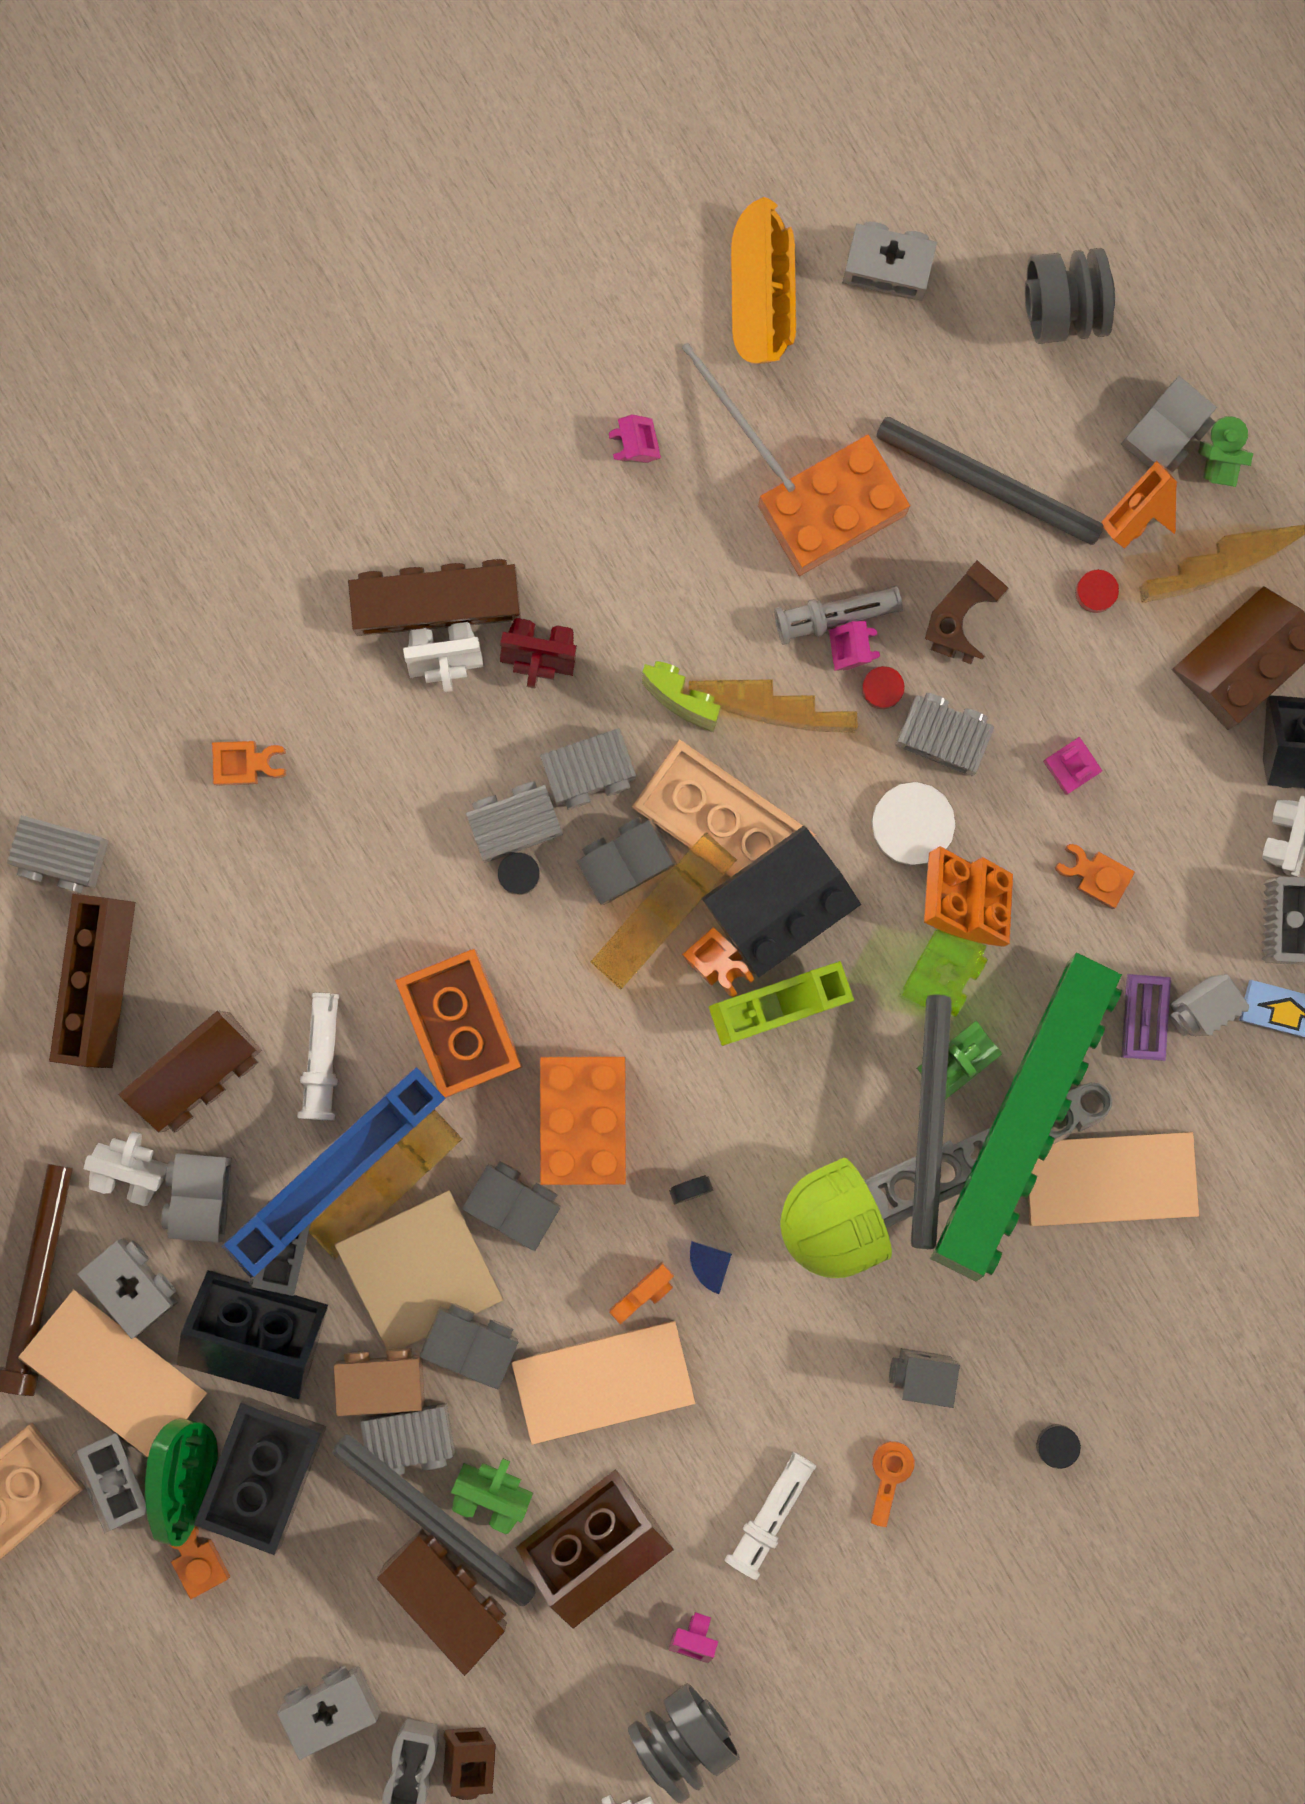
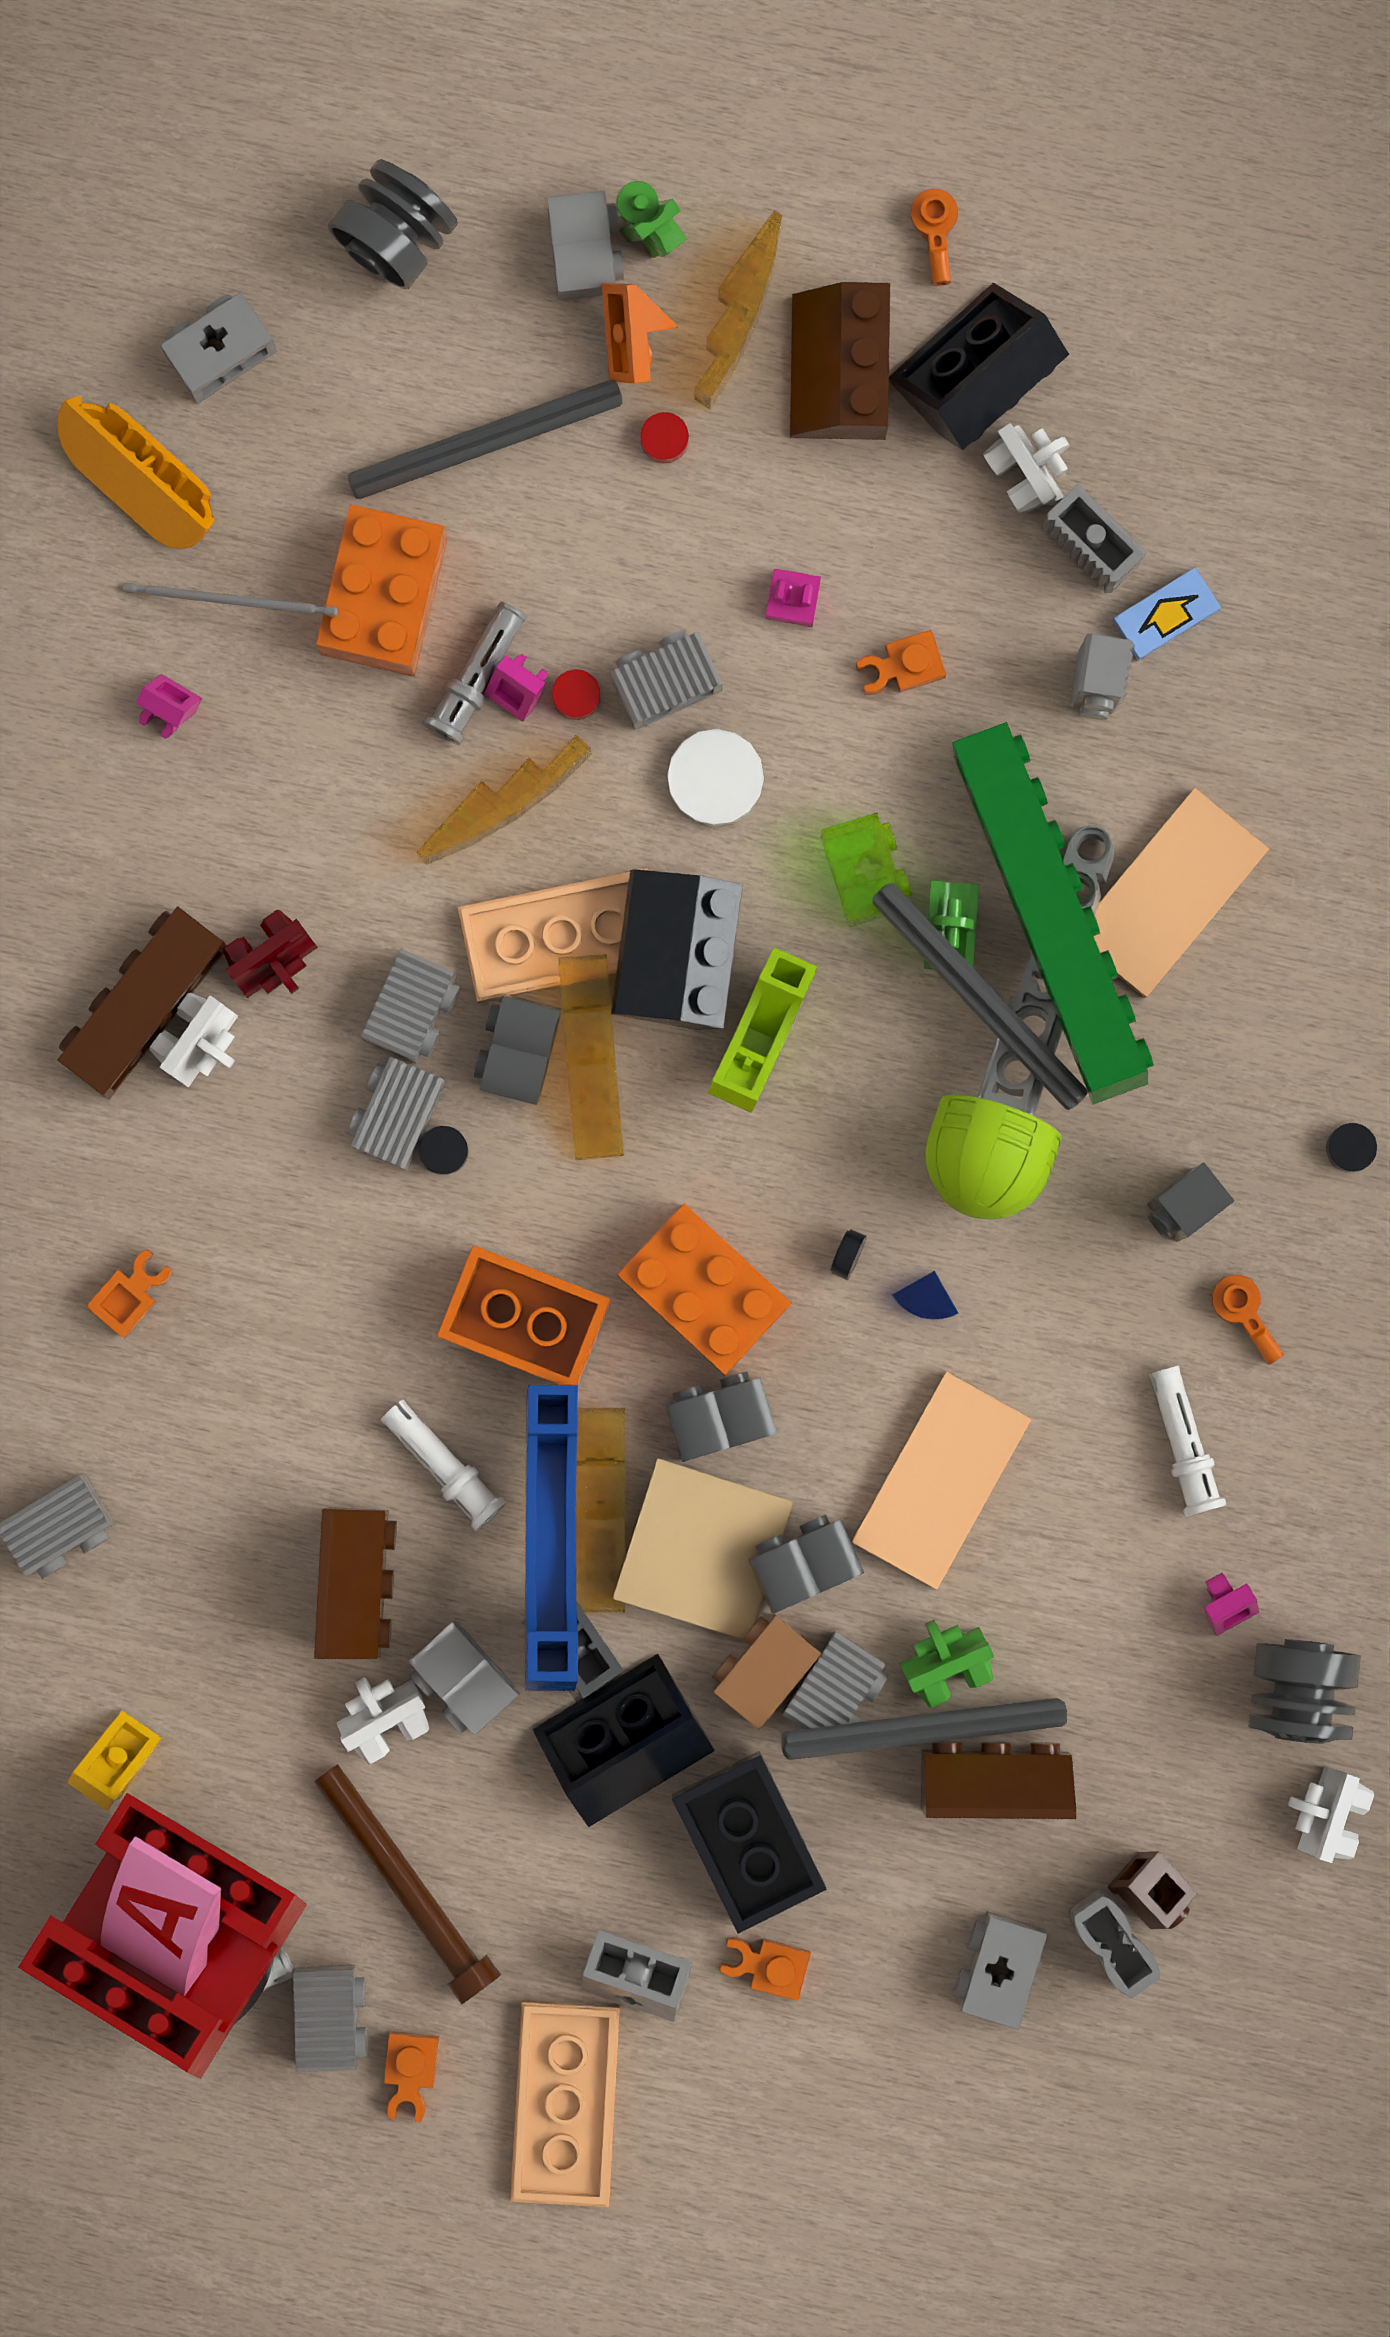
camera: 45 degrees left, 0 degrees up
light nougat tile [18,1289,207,1459] -> none
reddish brown brick [49,893,136,1068] -> none
light grey brick [78,1238,178,1339] -> none
green piece [145,1418,218,1547] -> none
reddish brown slope [515,1469,674,1629] -> none
orange plate [609,1261,674,1324] -> none
lime slope [642,661,721,732] -> none
orange plate [682,927,754,997] -> none
orange slope [924,846,1013,947] -> none
reddish brown tile [925,560,1009,665] -> none
medium lavender tile [1121,974,1171,1061] -> none

